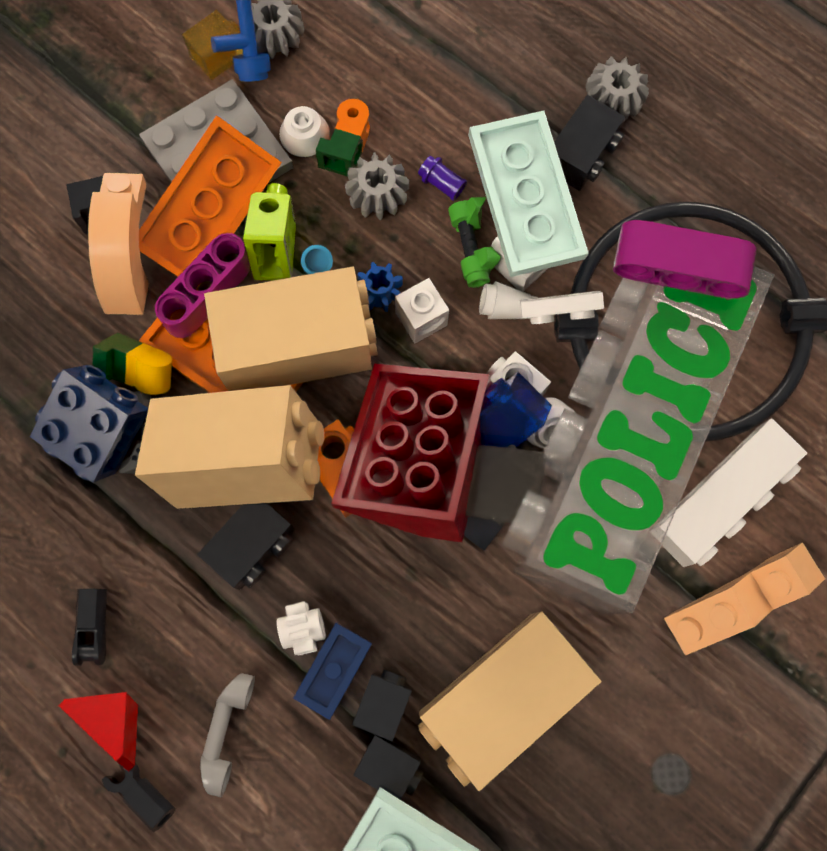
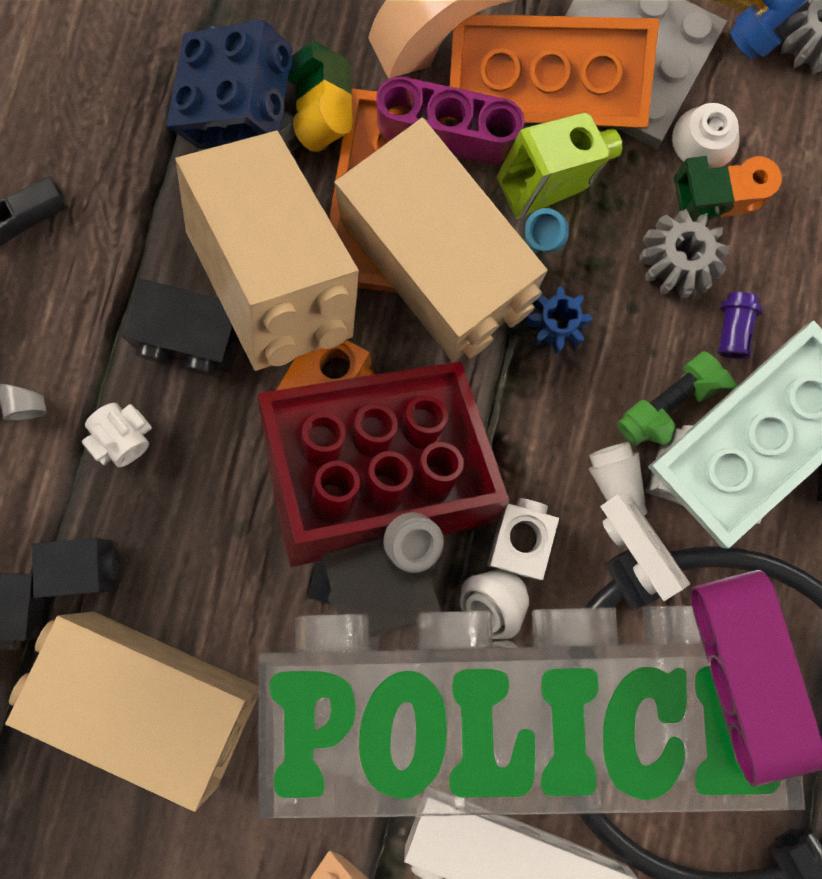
camera: 65 degrees right, 5 degrees up
dark blue plate [293,623,373,720] -> none
white brick [395,278,449,344] -> none
clear blue slope [480,372,552,468] -> none
none -> light grey tile [383,512,444,573]

